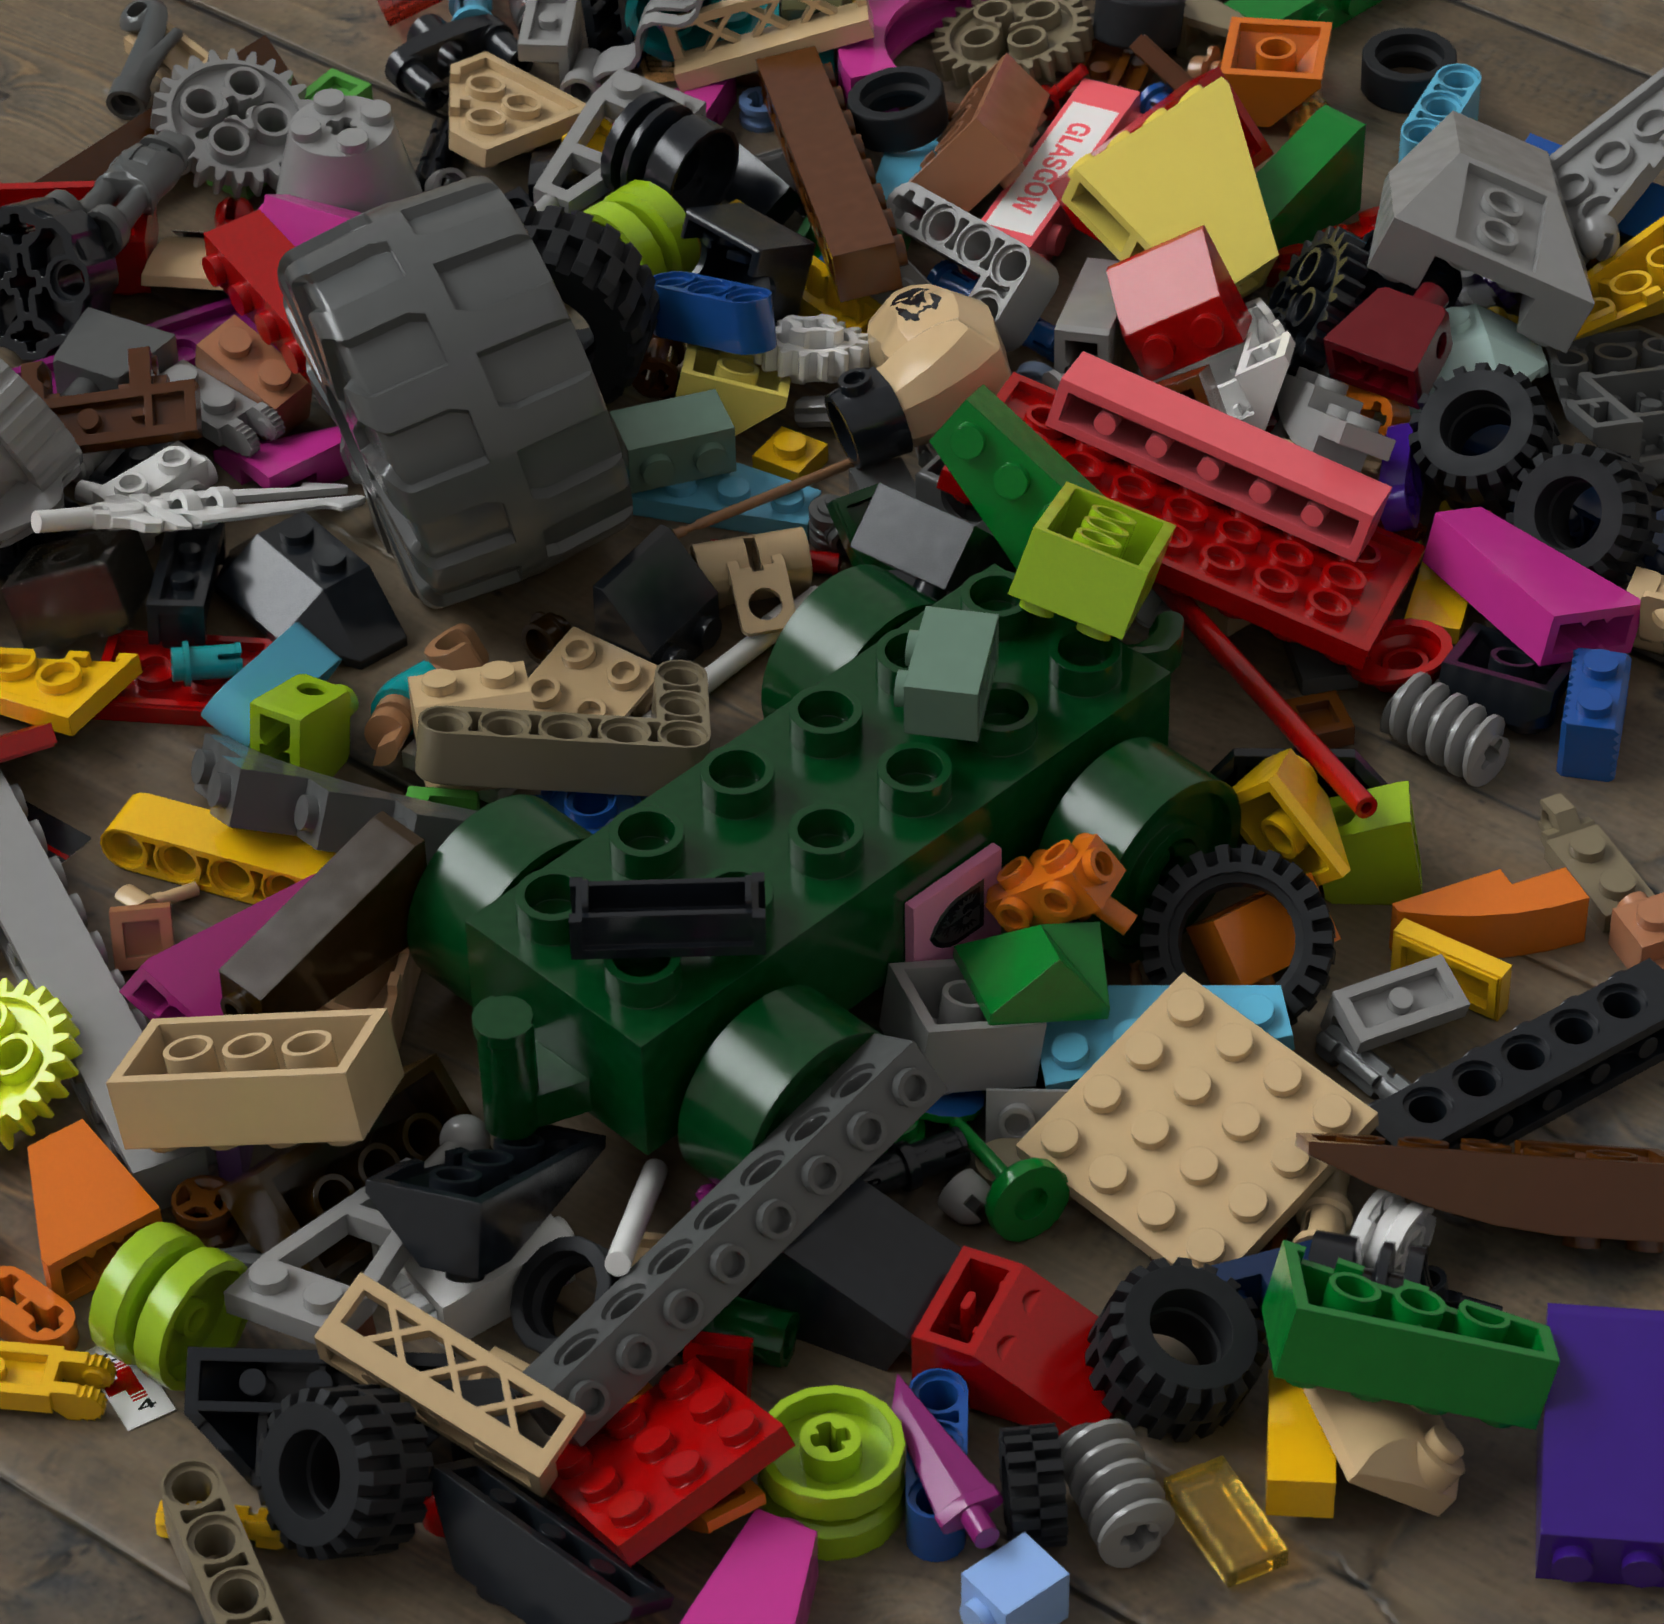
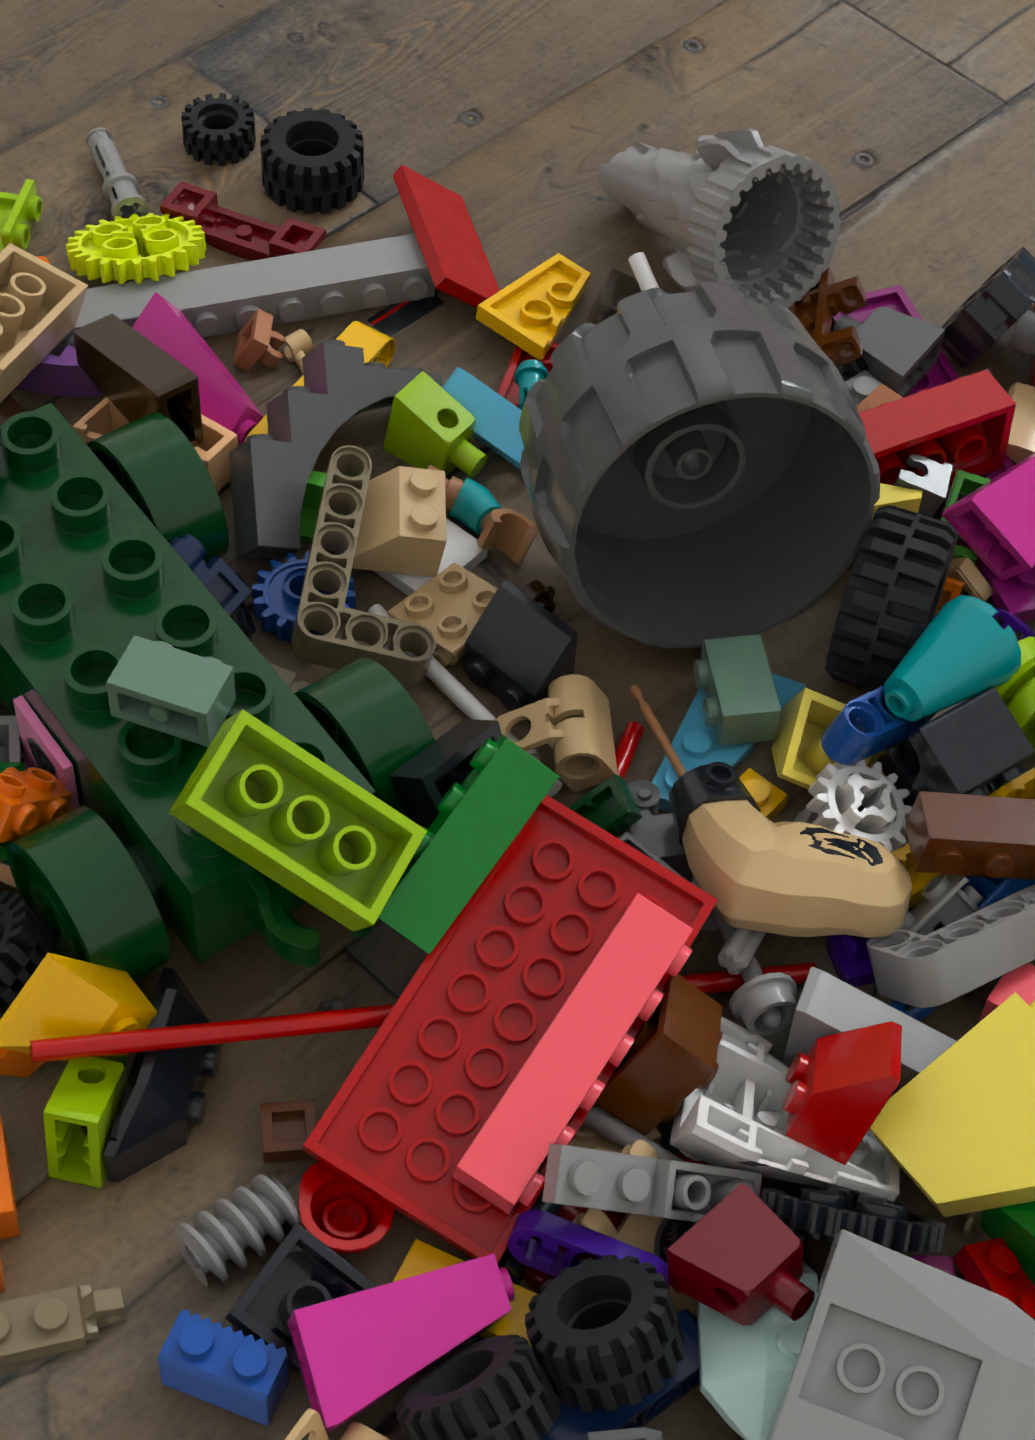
camera: 95 degrees right, 10 degrees up
none -> teal cone [884,595,1021,721]

